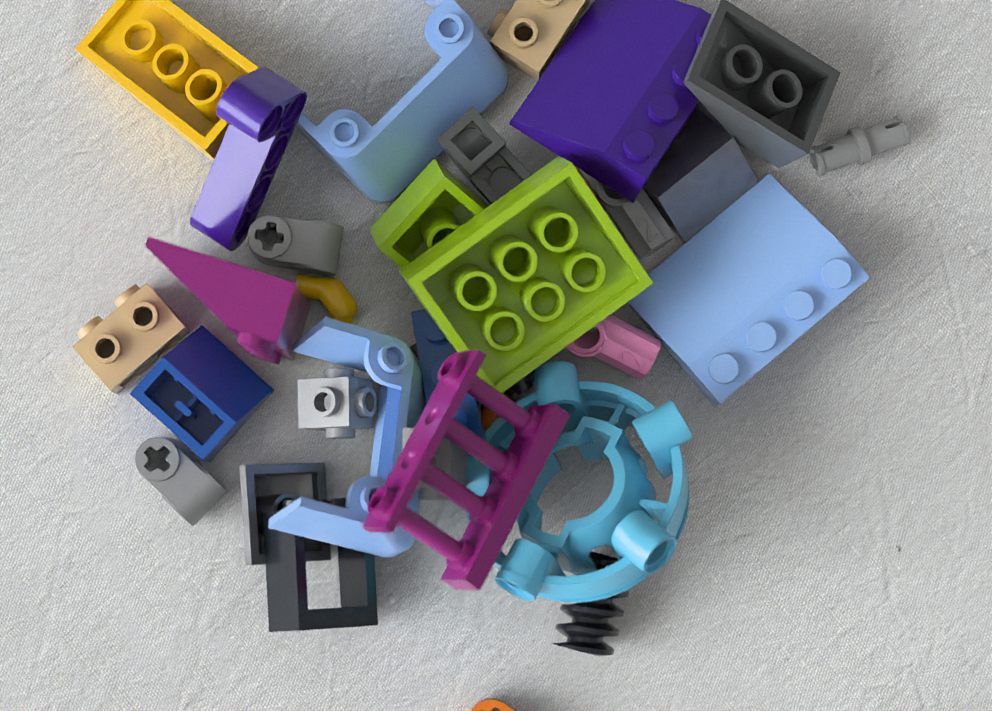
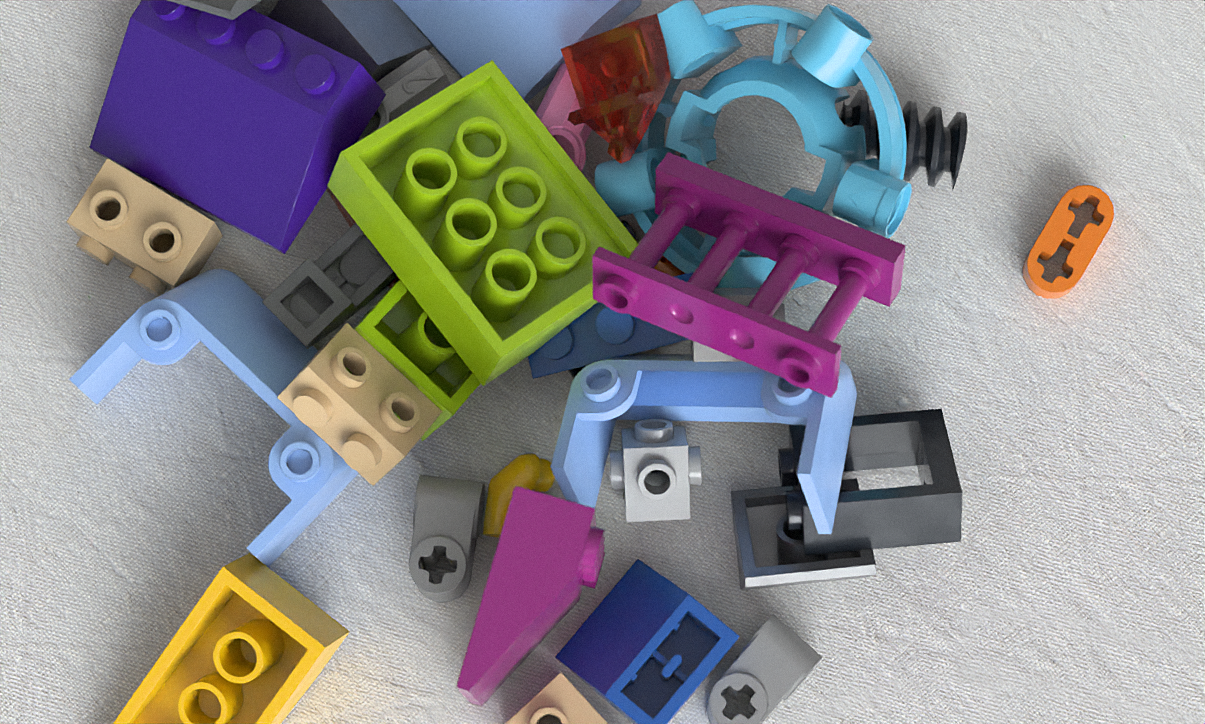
camera: 90 degrees left, 5 degrees down
dark purple beam [190,67,307,251] -> none
none -> tan brick [277,323,442,486]
none -> clear red slope [561,14,671,164]

